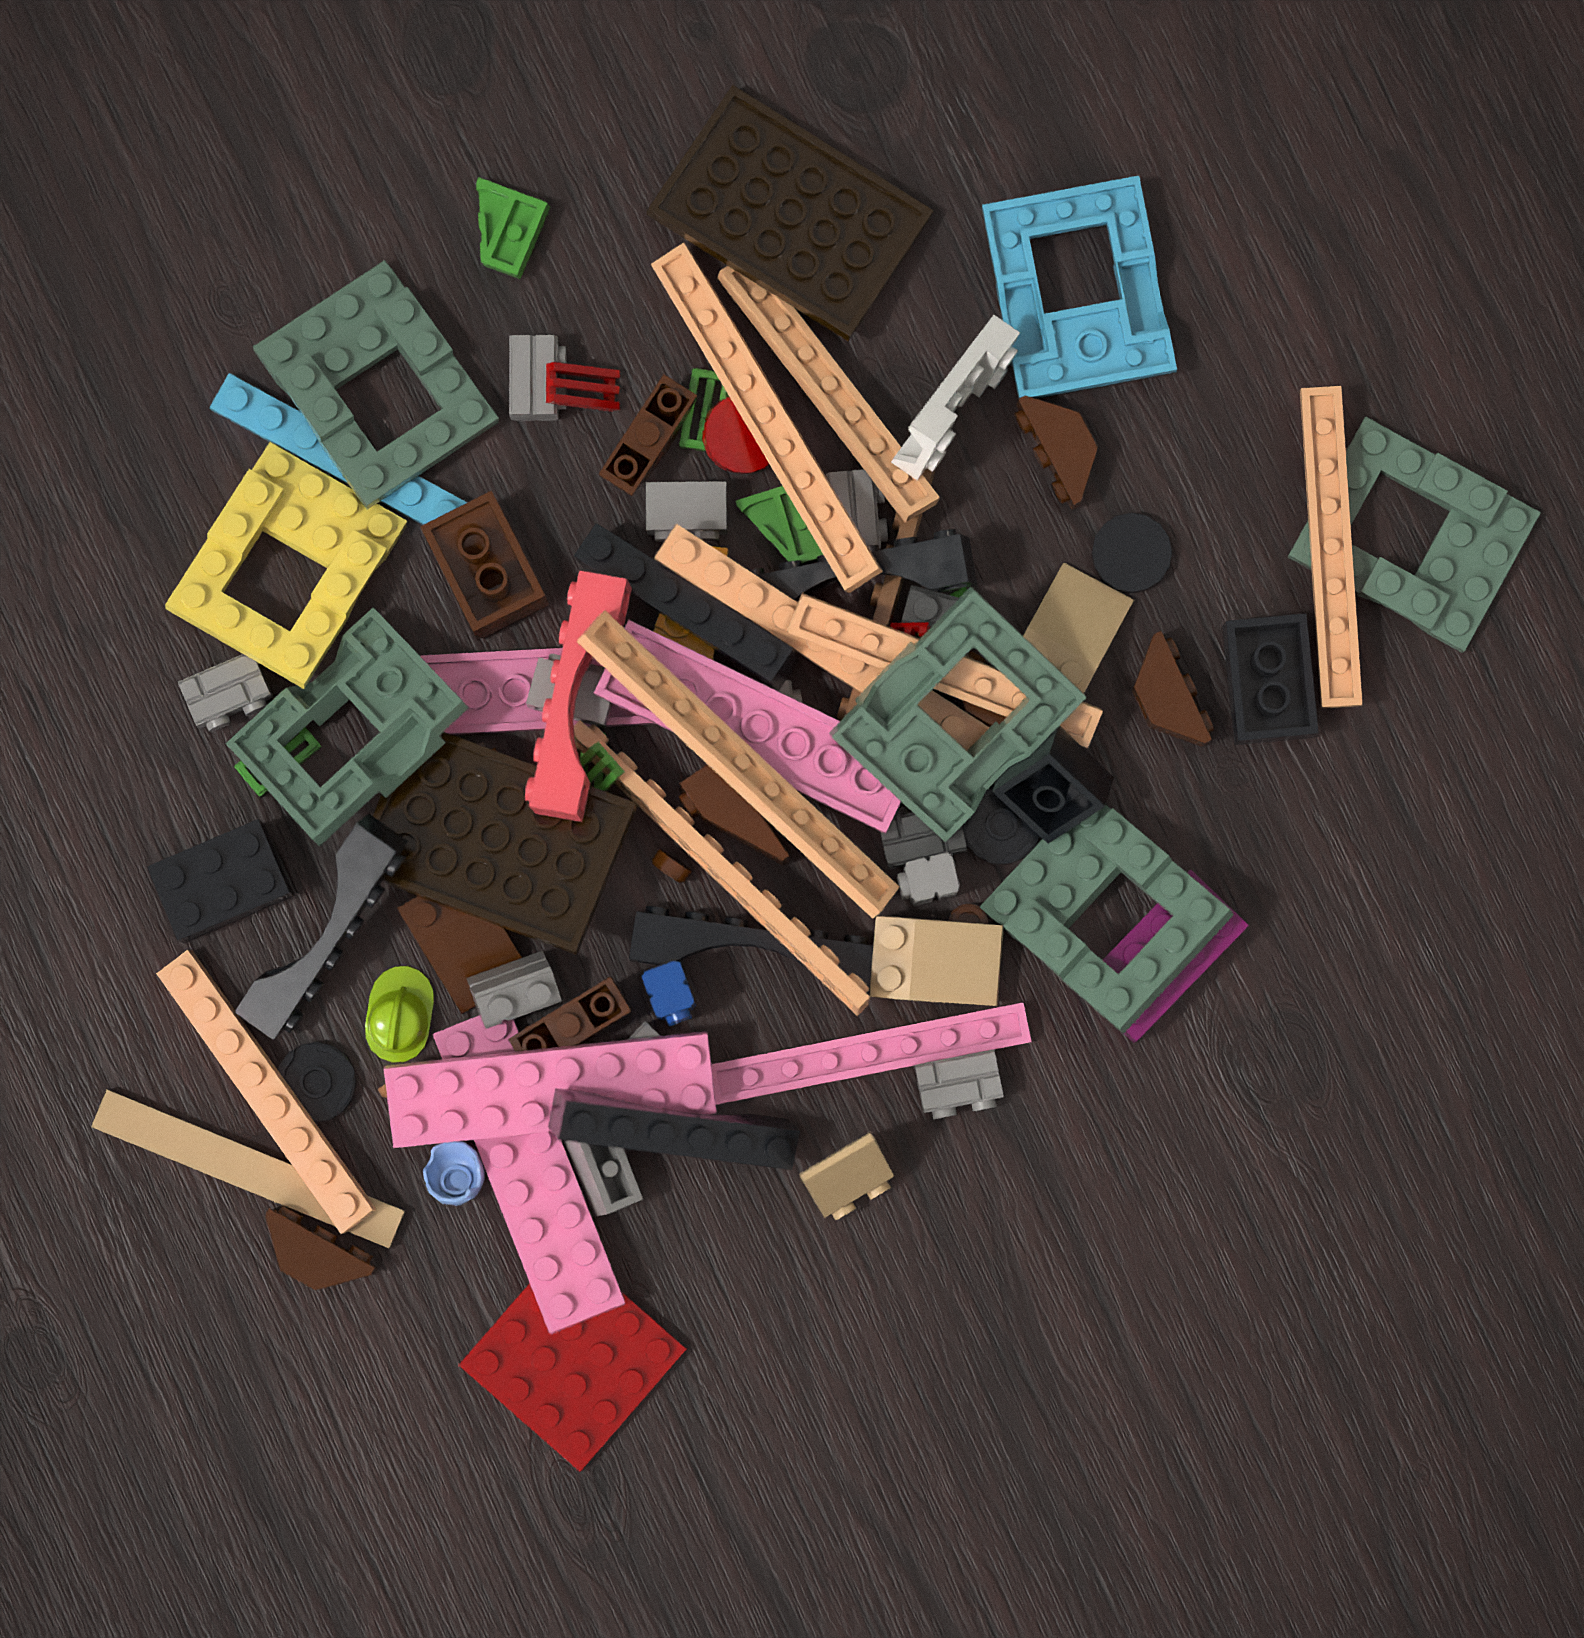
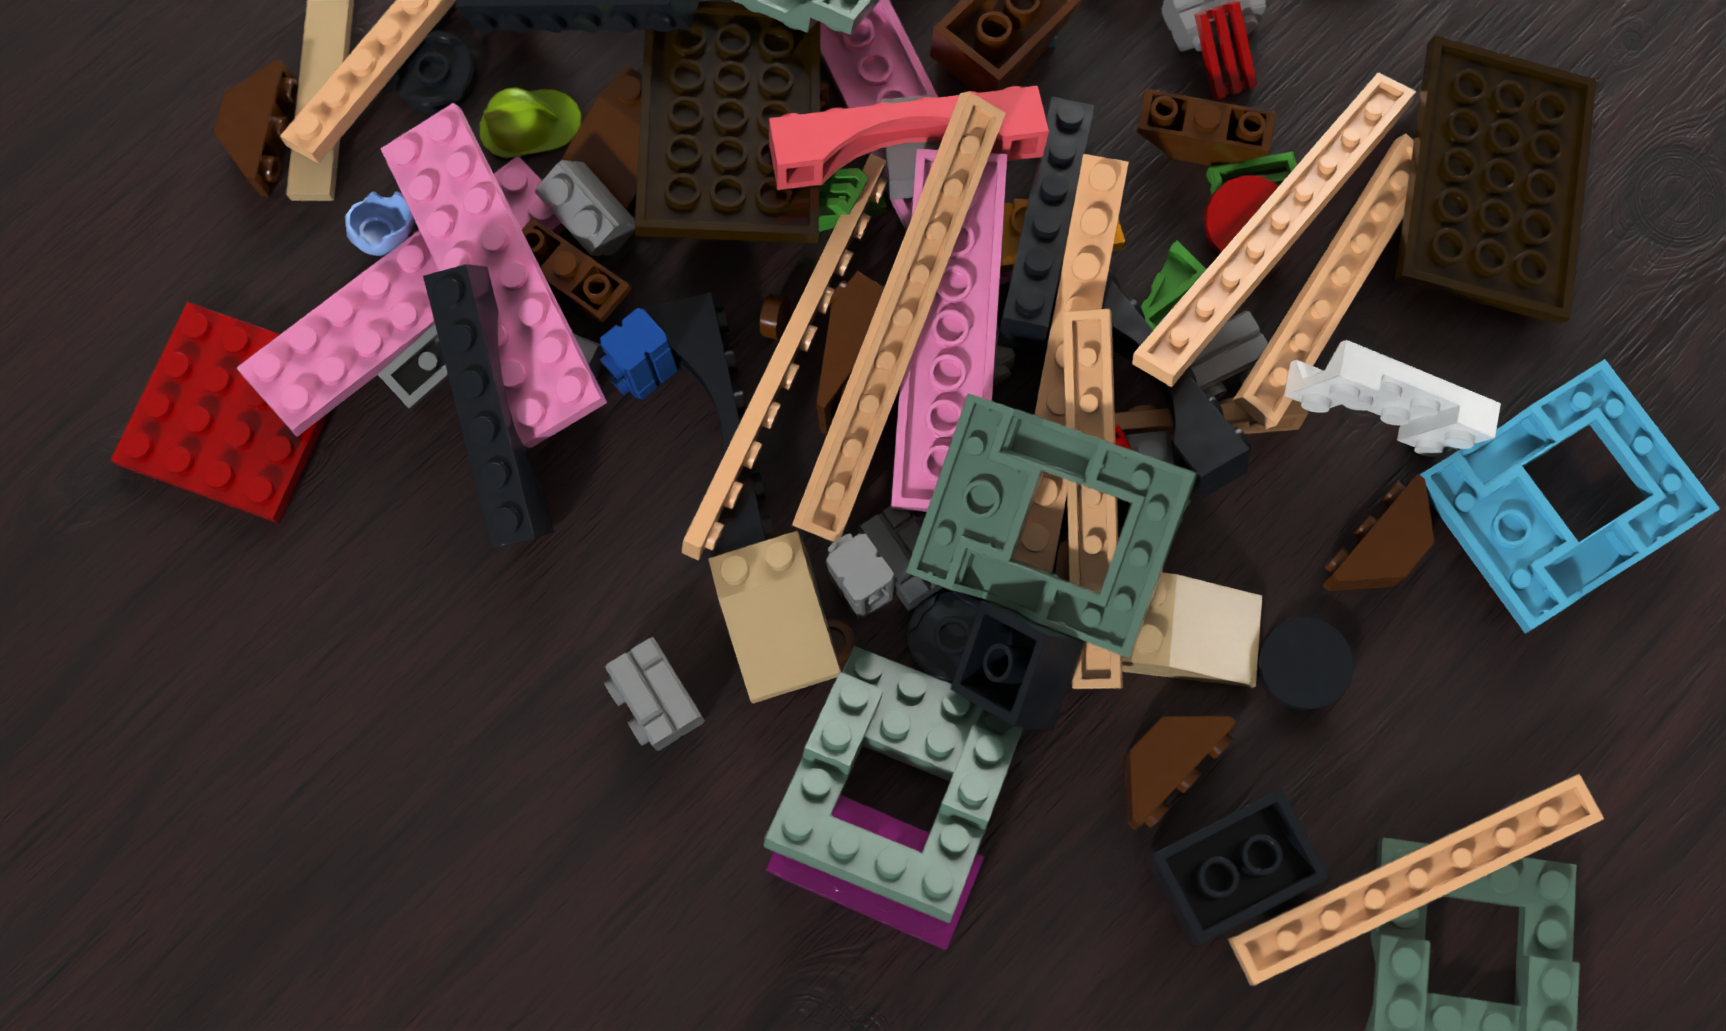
camera: 70 degrees right, 10 degrees down
light grey brick [646,481,727,542] -> none
bright pink plate [711,1003,1031,1105] -> none
tan slope [800,1133,894,1220] -> none

